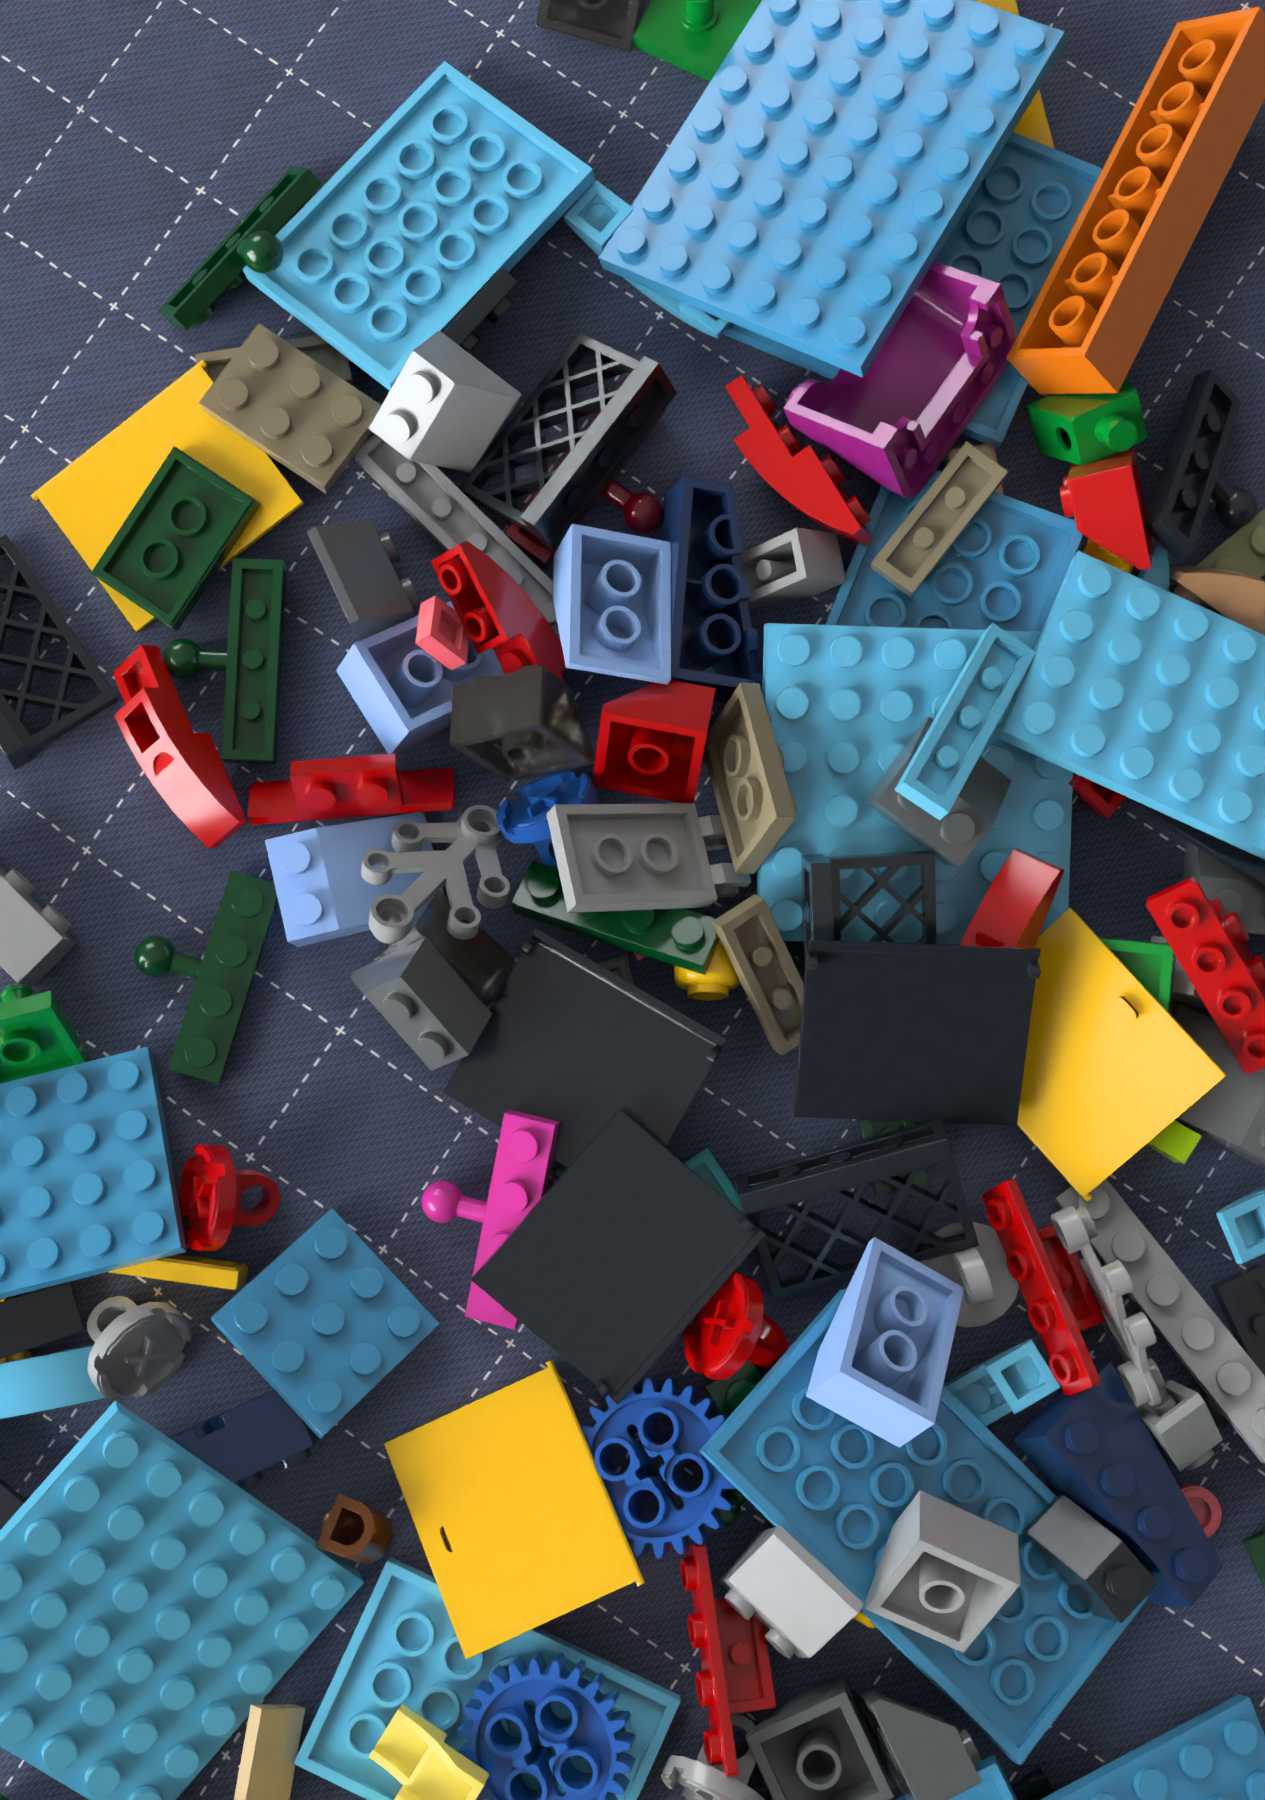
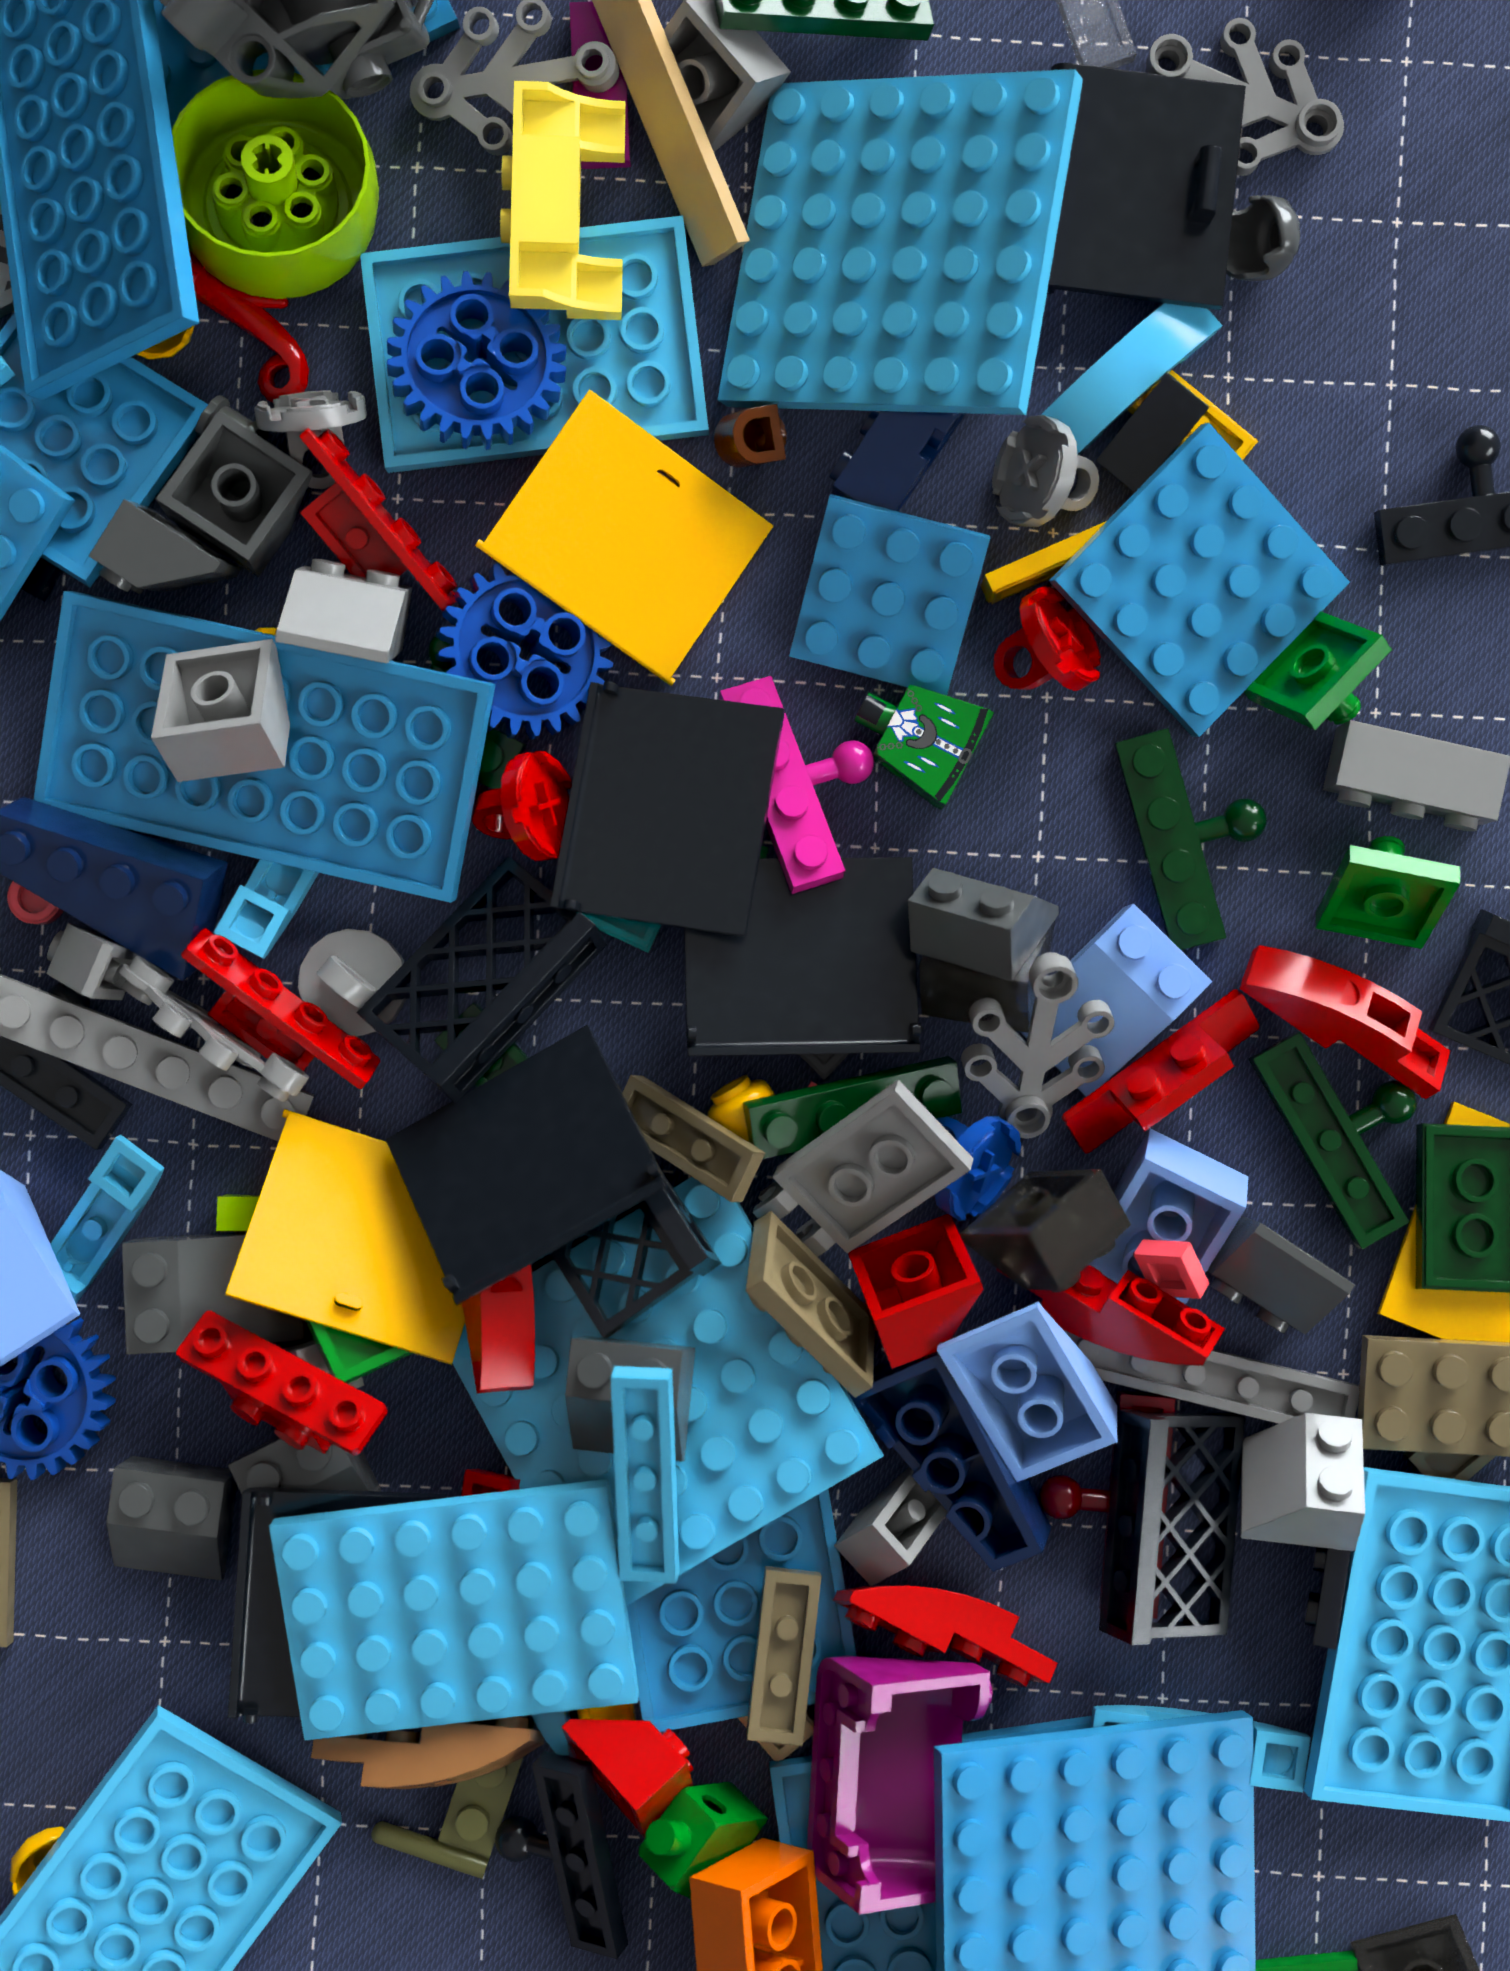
camera: 145 degrees right, 5 degrees up
light blue slope [806,1237,964,1448] -> none
black slope [1022,1494,1159,1623] -> none
none -> green torso [854,685,994,810]
none -> green tile [1315,836,1460,949]

